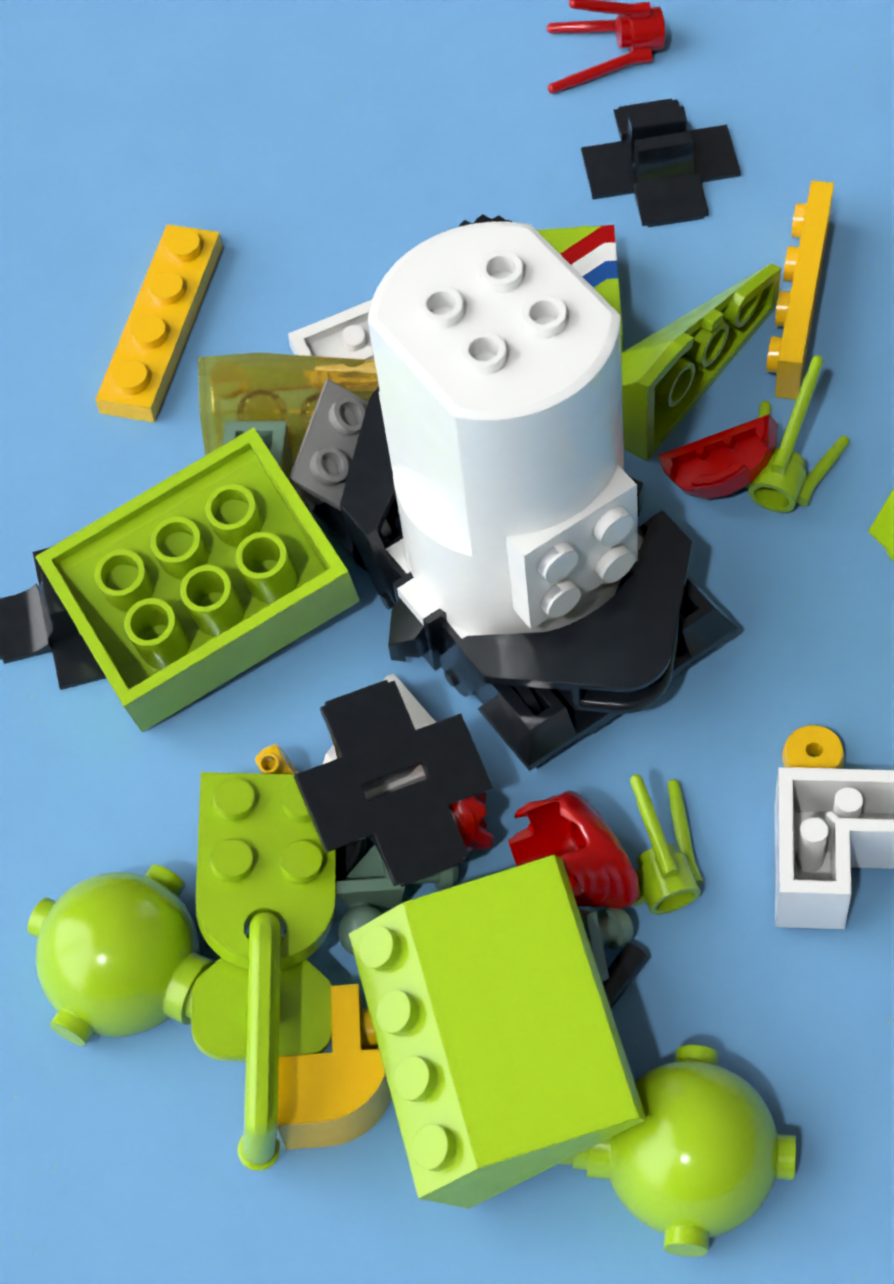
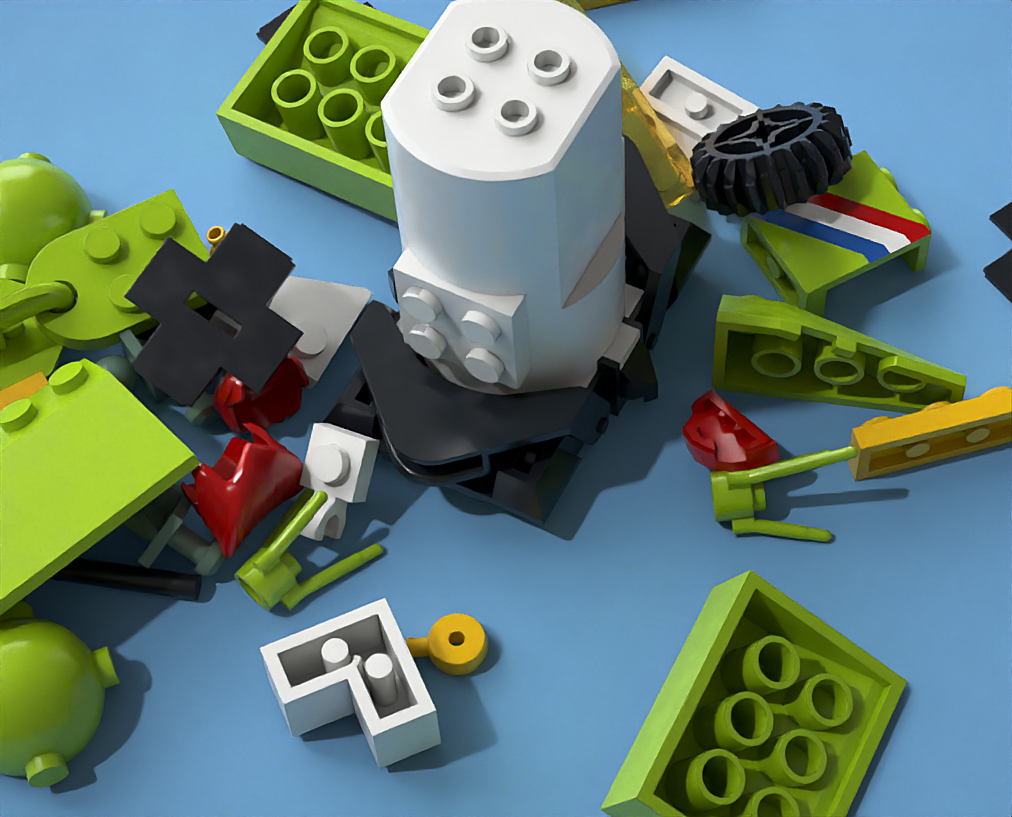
camera: 60 degrees right, 0 degrees up
none -> white plate [300,423,380,541]

